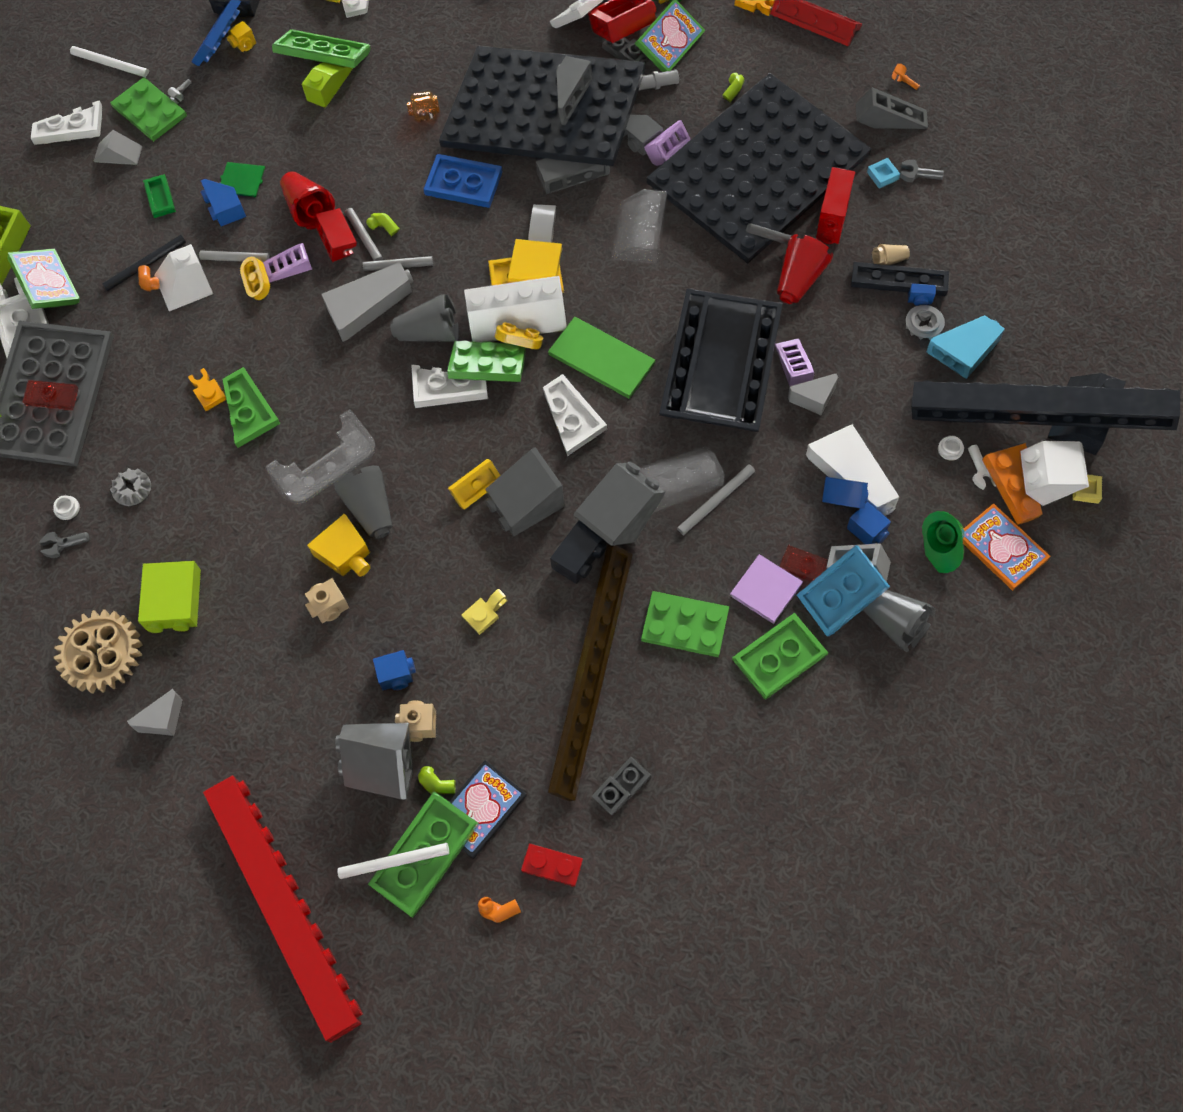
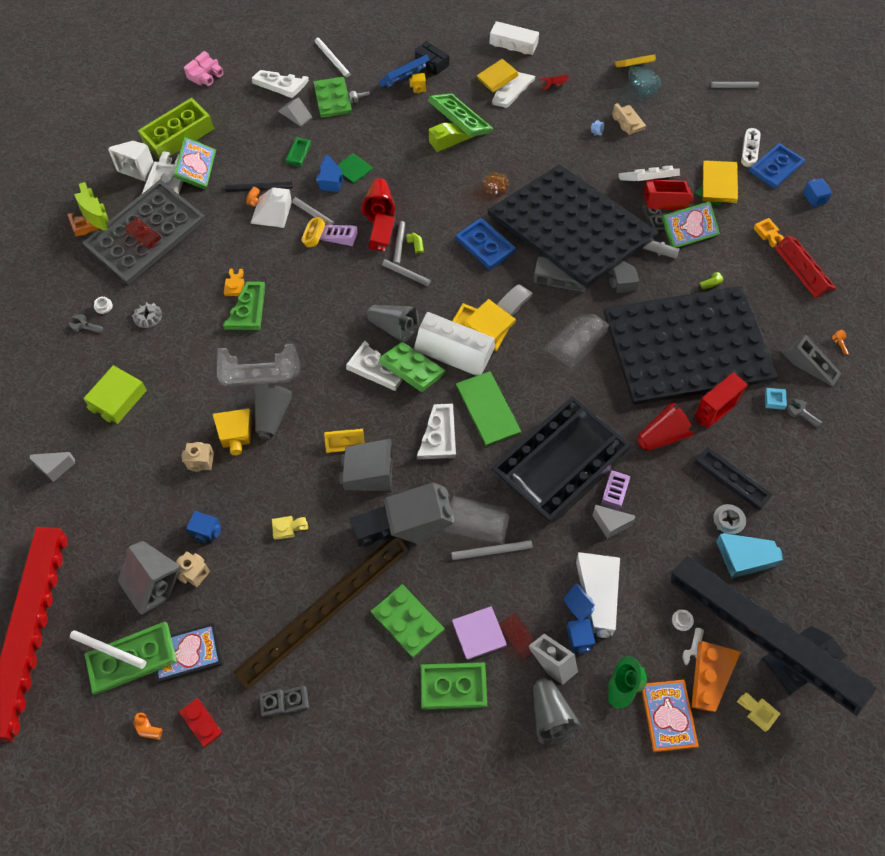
camera: 30 degrees right, 5 degrees down
tan gear [54,610,143,694] -> none
light grey slope [322,262,413,341] -> none
lime arm [418,766,455,794] -> none
yellow plate [494,322,543,349] -> none
dark grey slope [556,56,593,125] -> none
lavender slope [644,120,691,166] -> none
dark grey bar [746,223,791,245] -> none
dark azure tile [797,545,890,636] -> none
tan cone [872,244,910,265] -> none
blue plate [908,284,936,306] -> none
white slope [1020,441,1089,506] -> none

